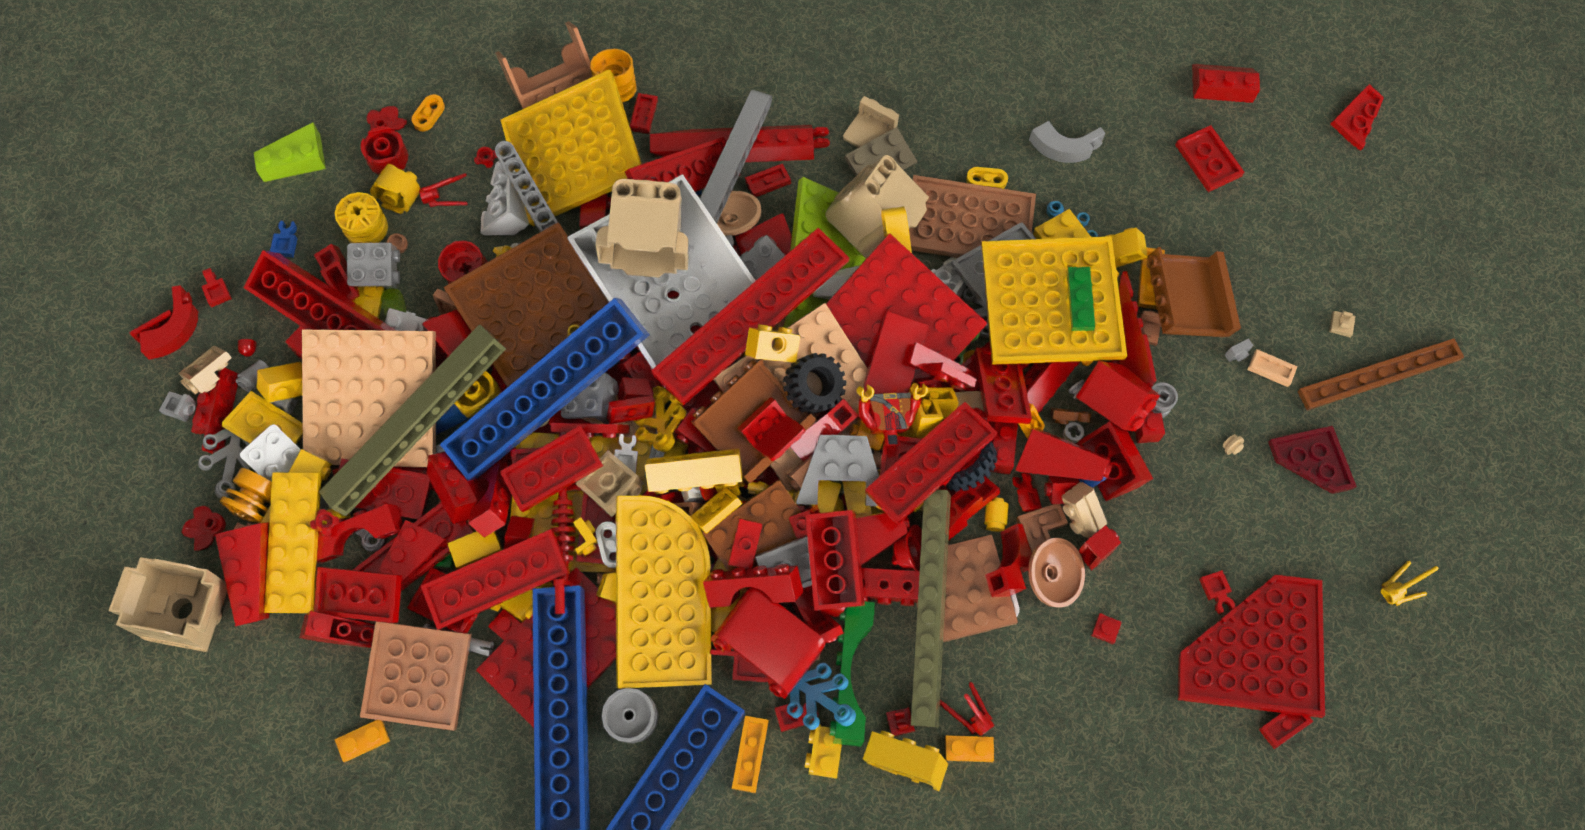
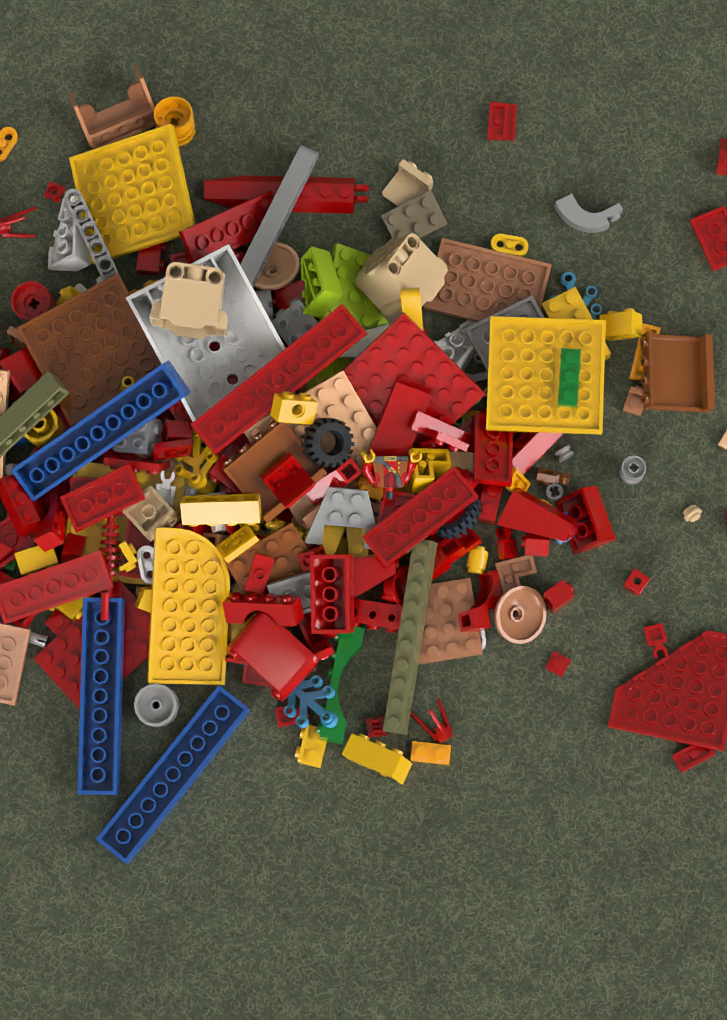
camera: 10 degrees right, 10 degrees up
red plate [629,93,658,134] -> none
light orange plate [732,716,769,793] -> none
red plate [745,163,791,197] -> none
tan brick [1062,482,1107,538] -> none
red slope [1076,360,1160,432] -> none
red wedge [1111,271,1157,387] -> none
red brick [1135,411,1165,443] -> none
light grey plate [1225,339,1253,362] -> none
none -> lime wedge [301,246,343,319]
none -> red plate [487,102,517,142]
none -> red piece [623,568,650,597]

